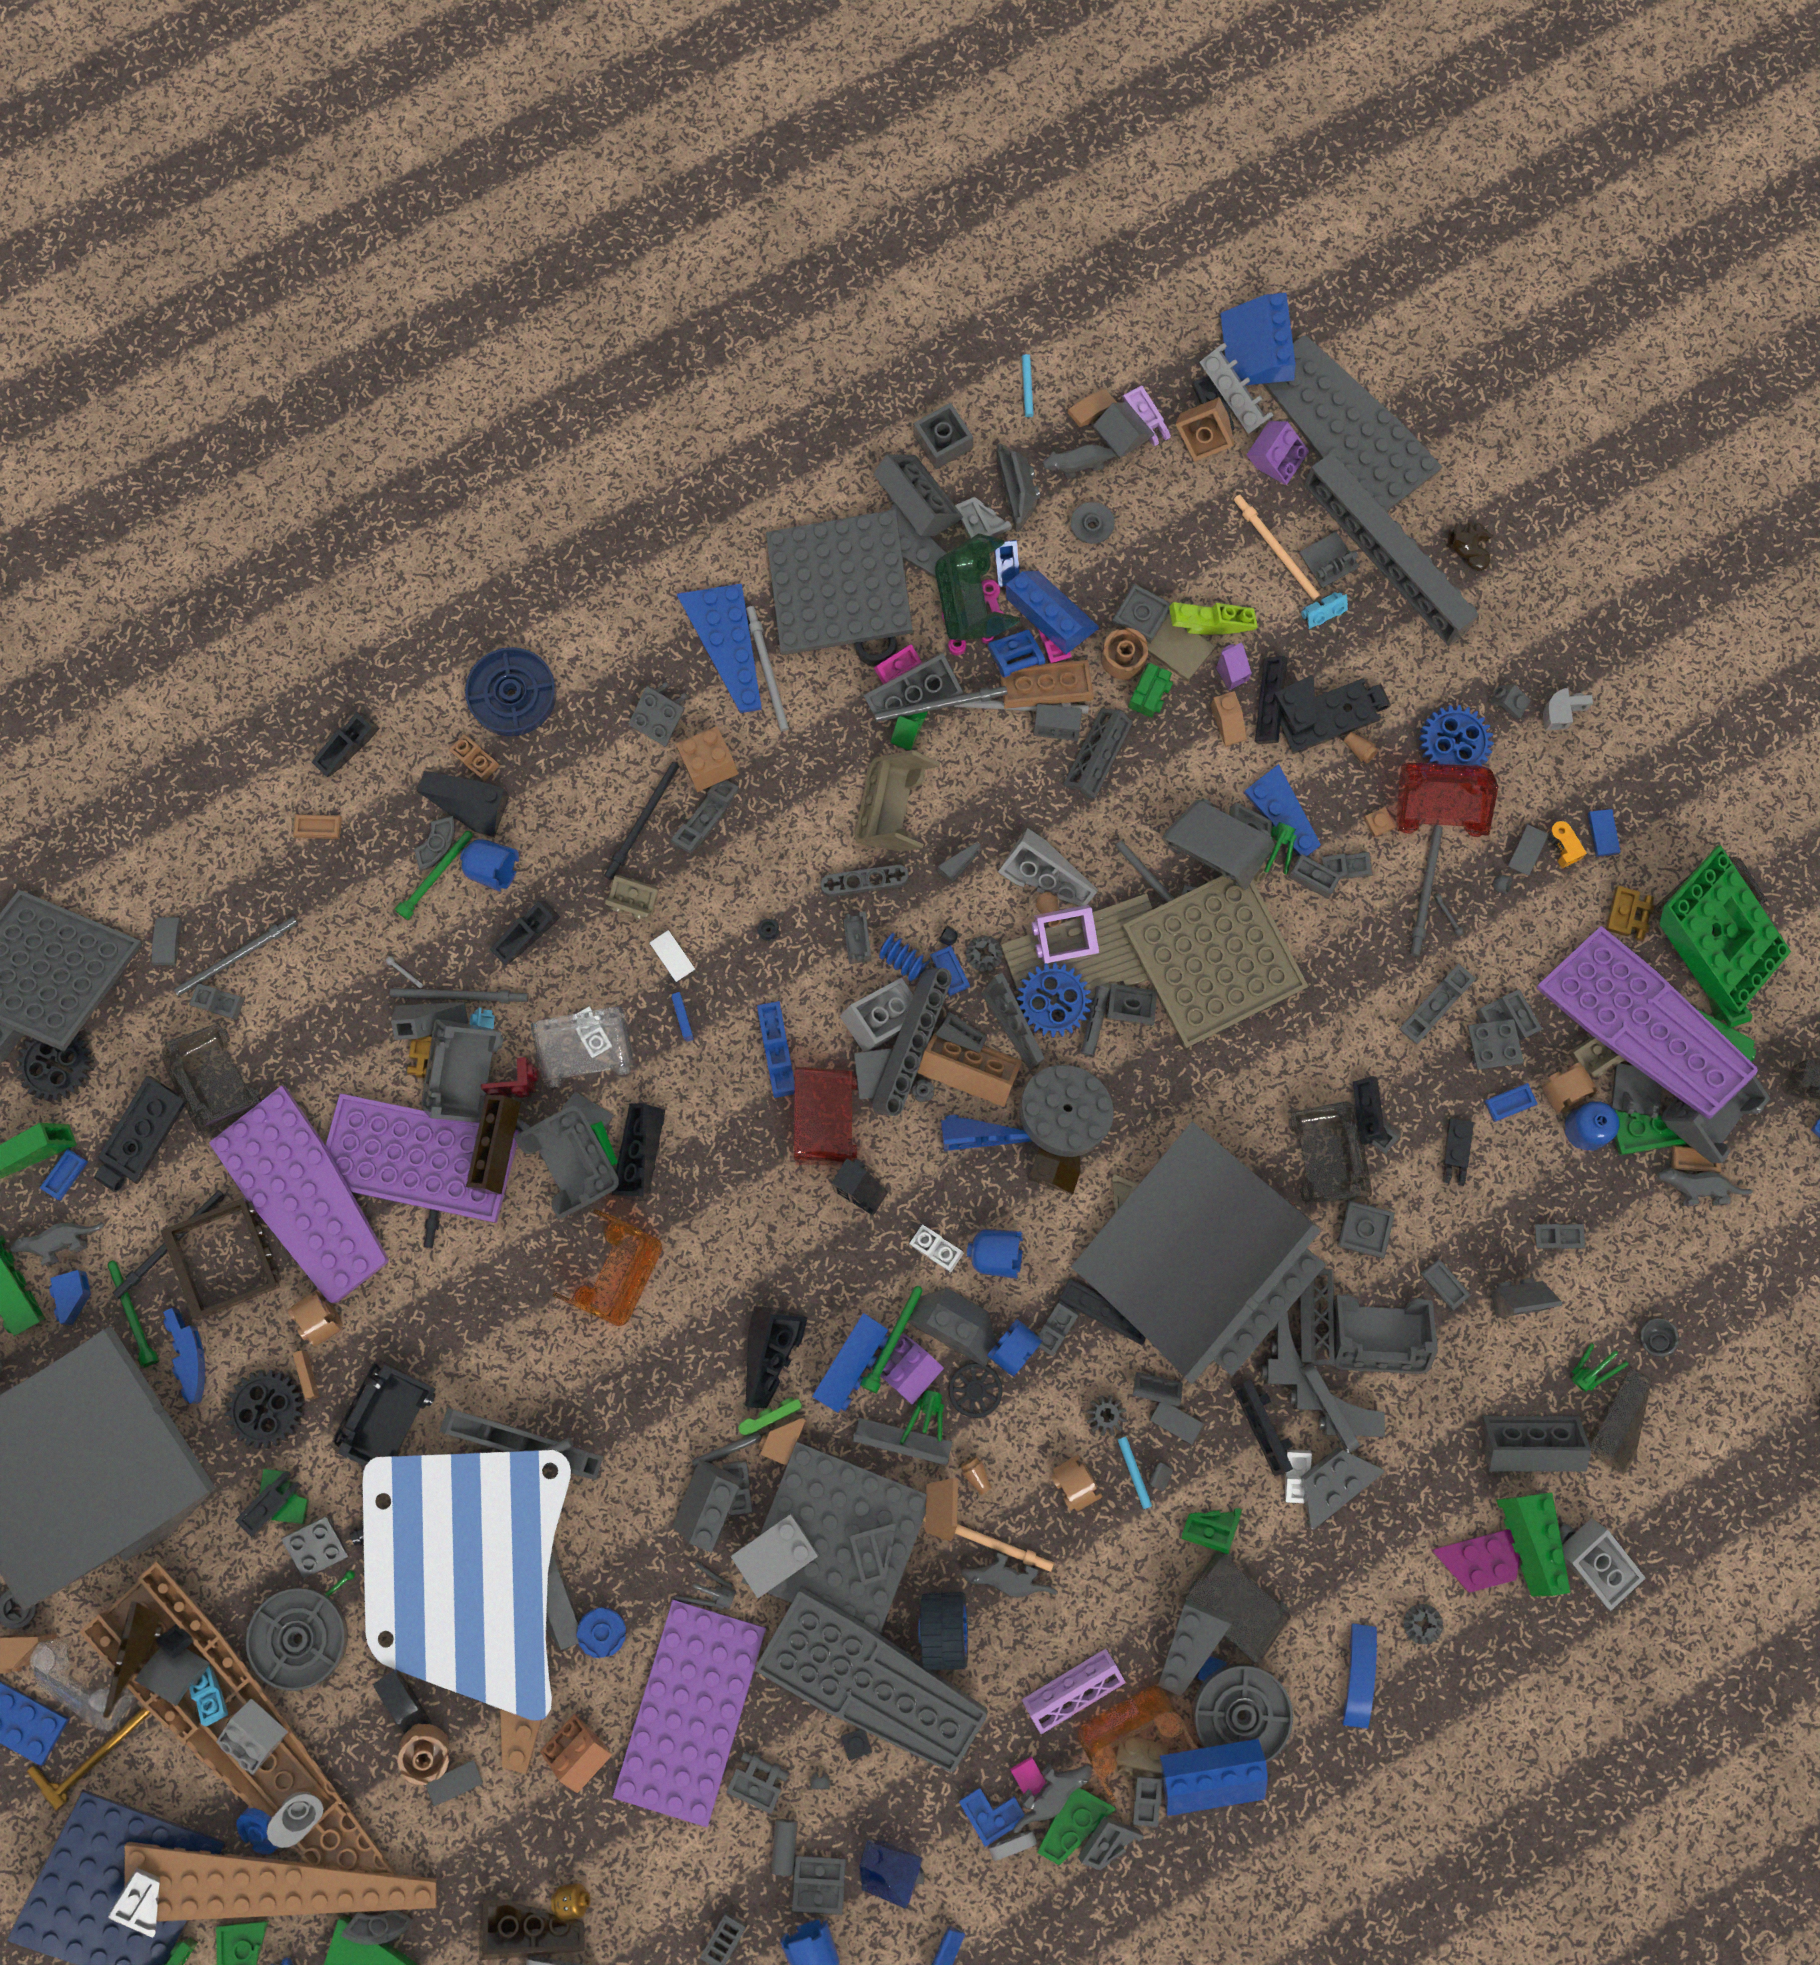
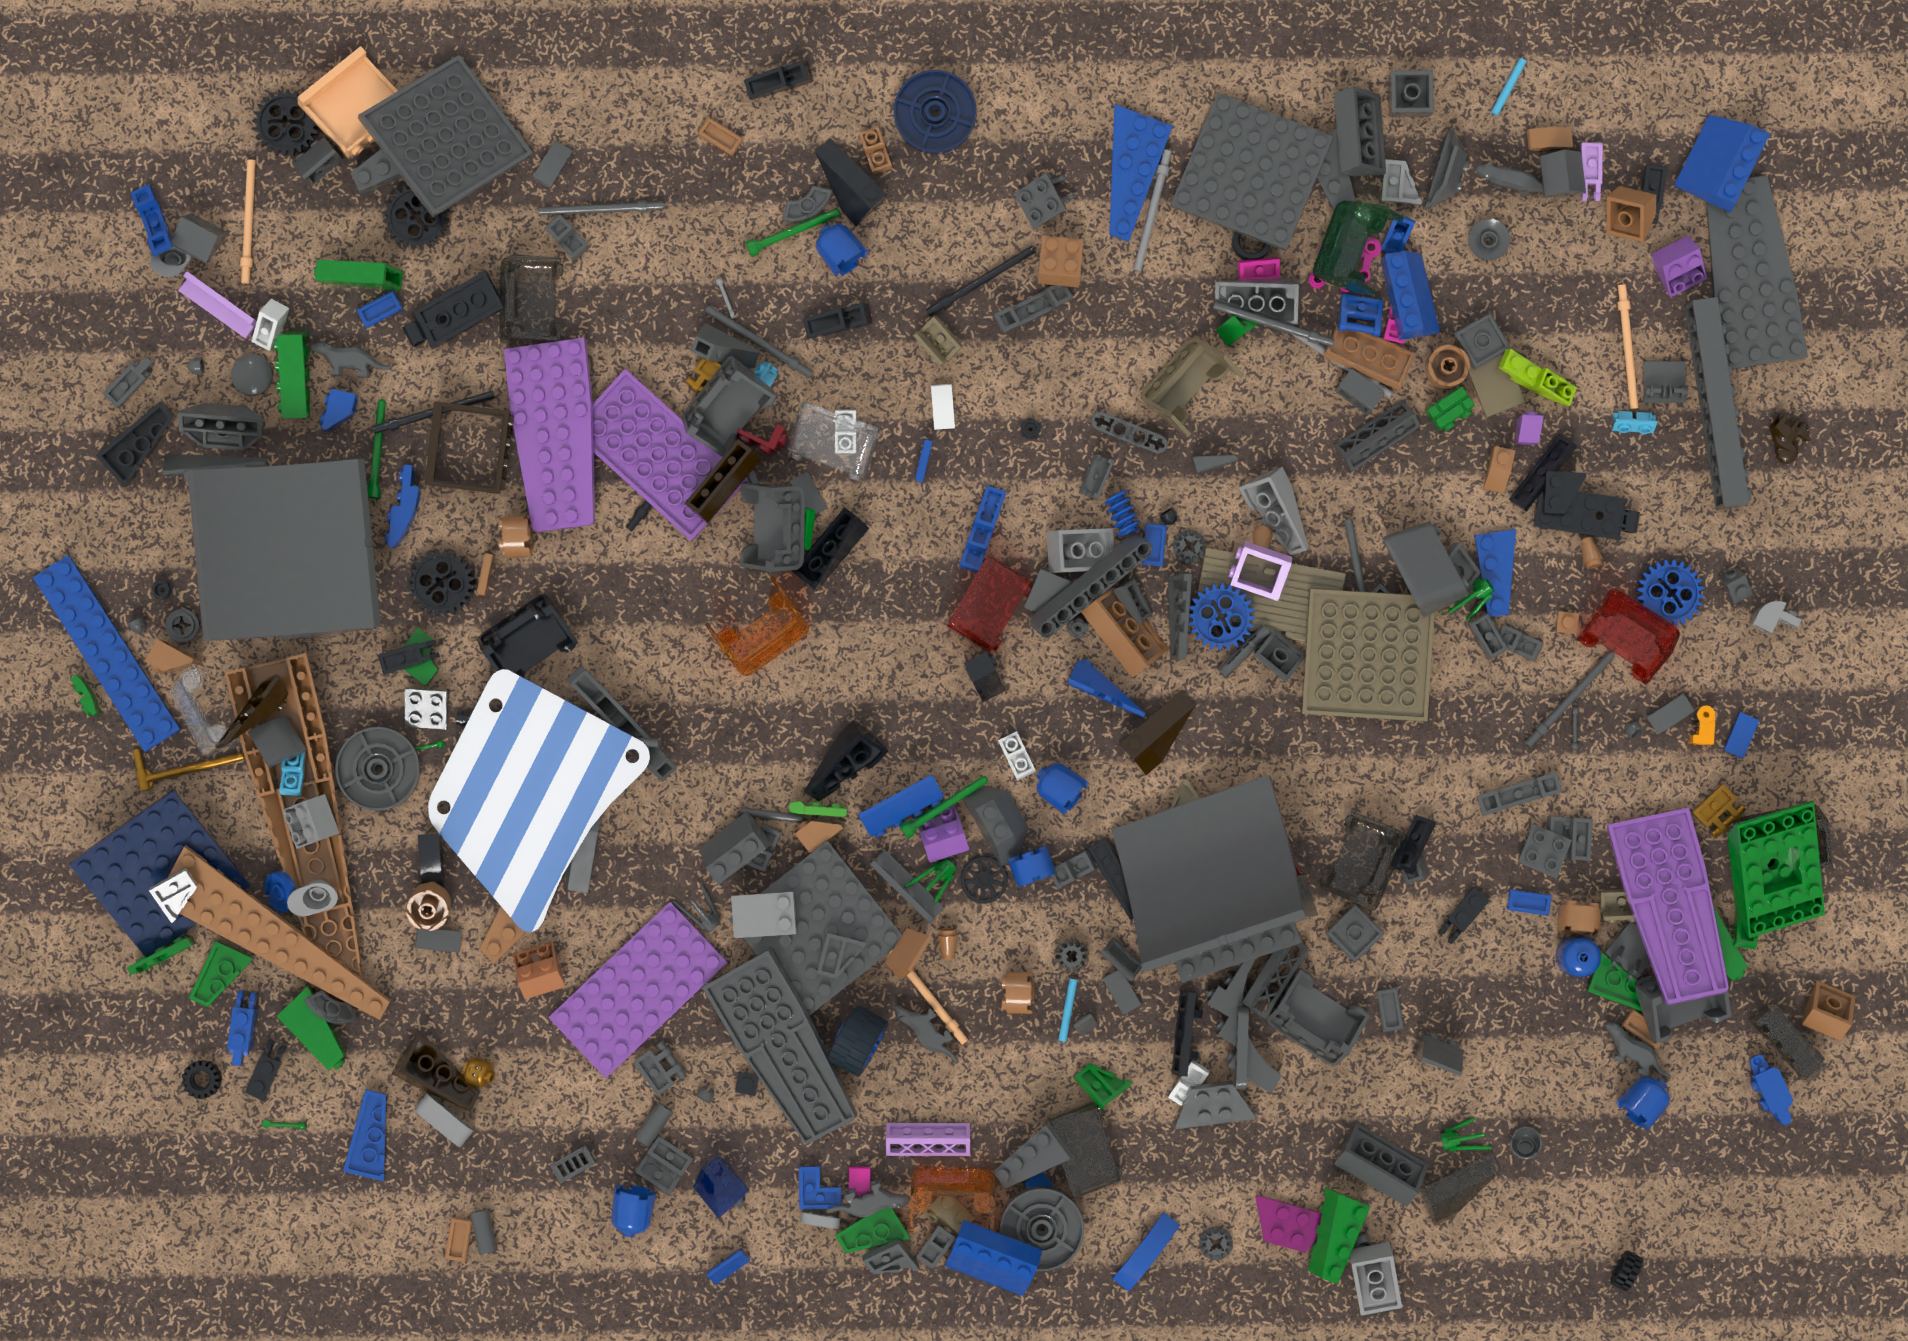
camera: 30 degrees right, 10 degrees up
black plate [156,1624,194,1658] -> none
blue tile [577,1607,626,1658] -> none
dark grey piece [1019,1065,1114,1157] -> none
light grey hinge [1200,343,1274,434] -> none
dark grey slope [1535,1224,1585,1249] -> none
none -> blue cylinder [1616,1076,1670,1131]

